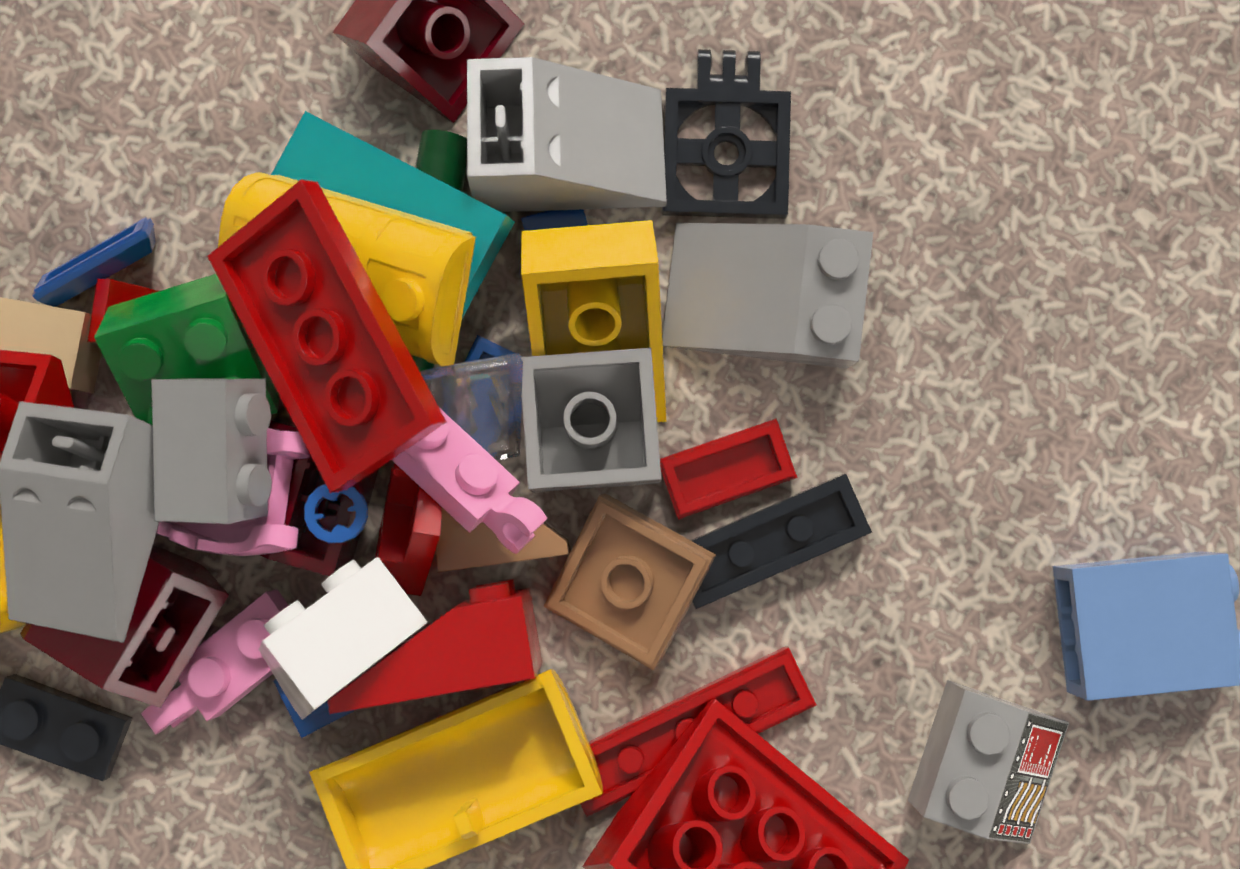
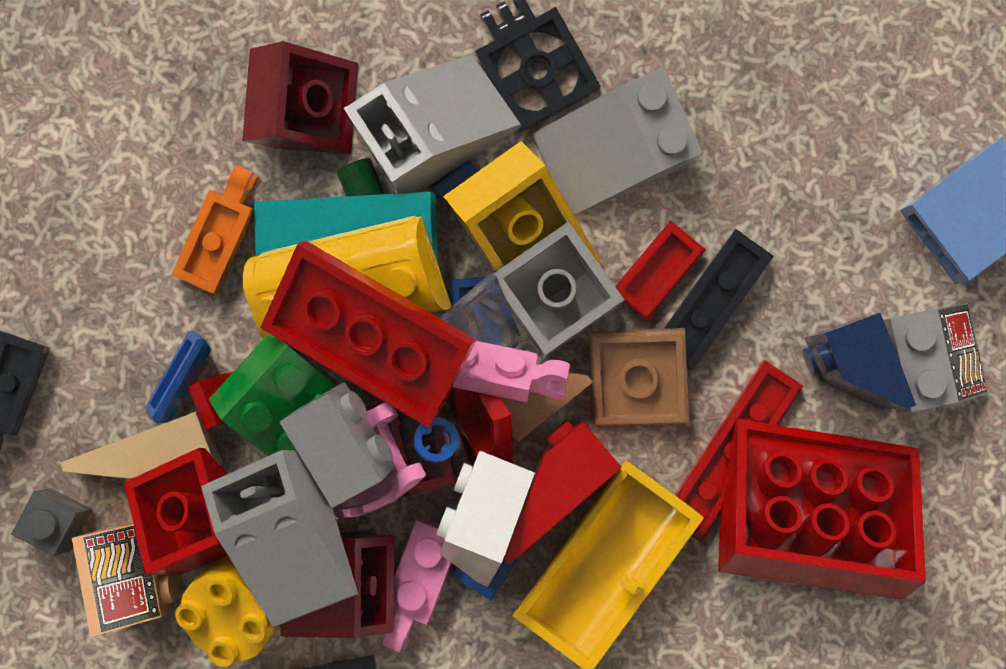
camera: 30 degrees left, 0 degrees up
none -> orange plate [171,165,259,295]
none -> dark blue slope [803,313,916,409]

